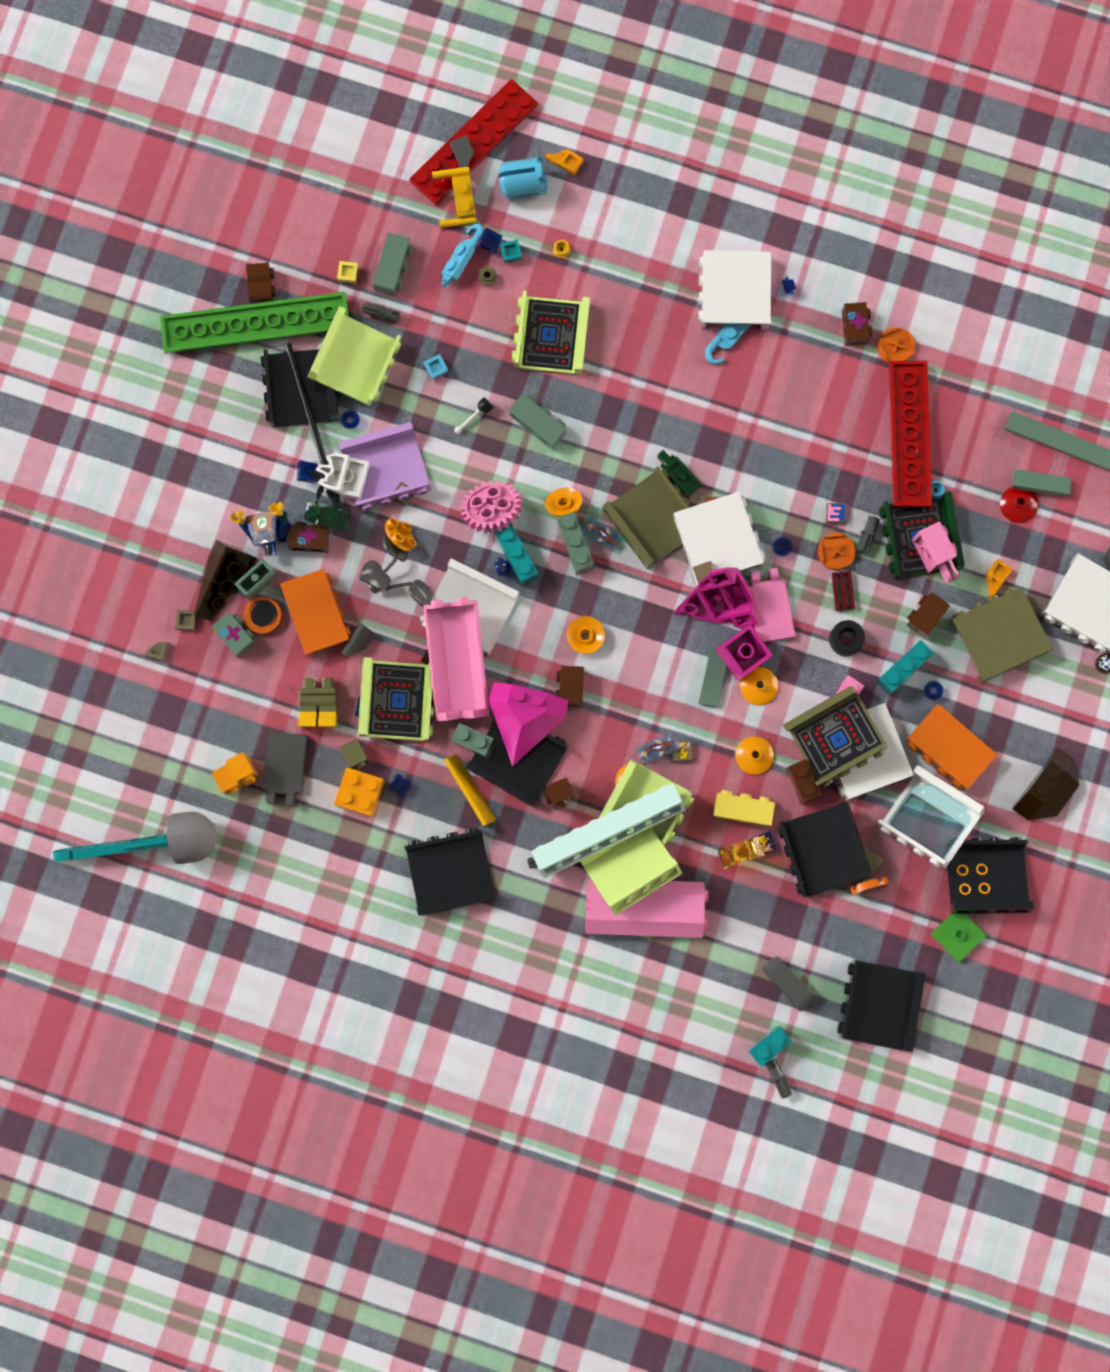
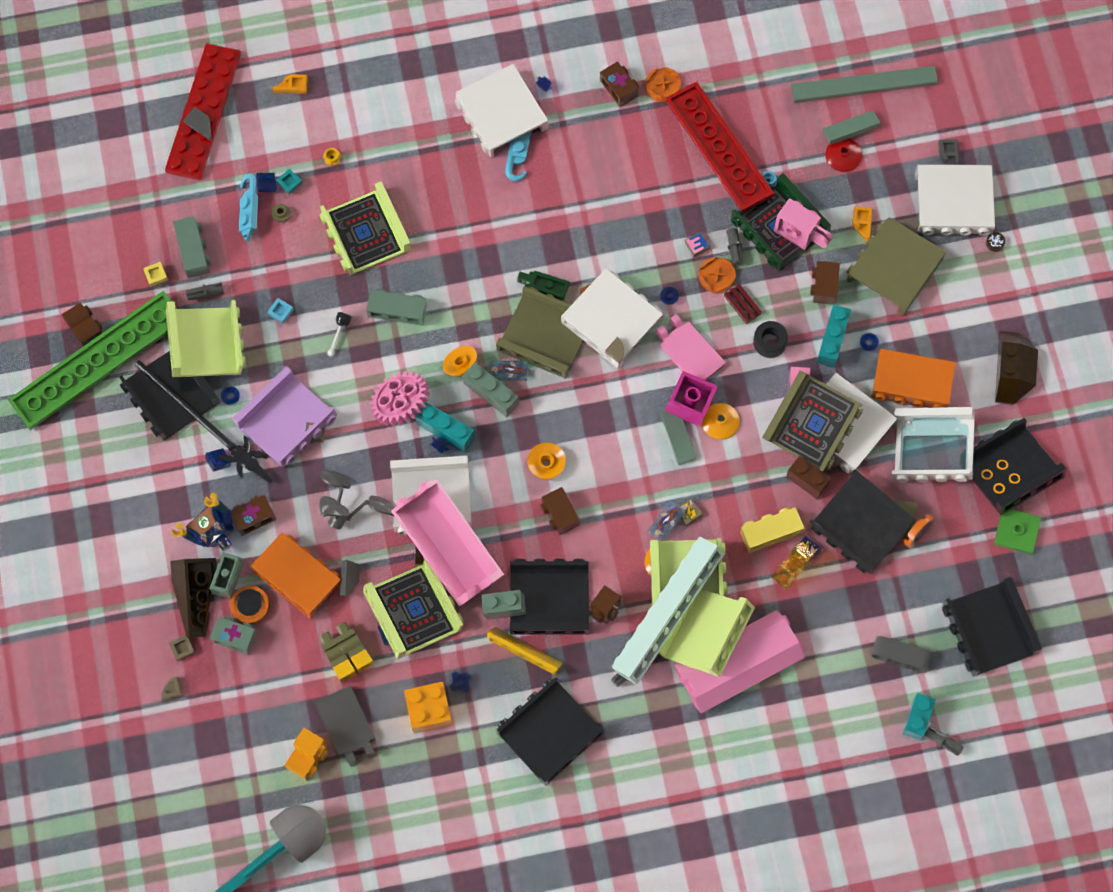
camera: 30 degrees left, 10 degrees down
clear green slope [304,501,350,531] -> none
white plate [315,452,370,499] -> none
olive brick [340,739,369,770] -> none
light orange dish [385,517,417,551] -> none
yellow plate [432,167,477,228] -> none
dark pink wedge [489,682,569,767] -> none
medium azure cylinder [499,157,547,200] -> none
dark pink wedge [673,567,759,628] -> none
light orange dish [735,736,774,775] -> none

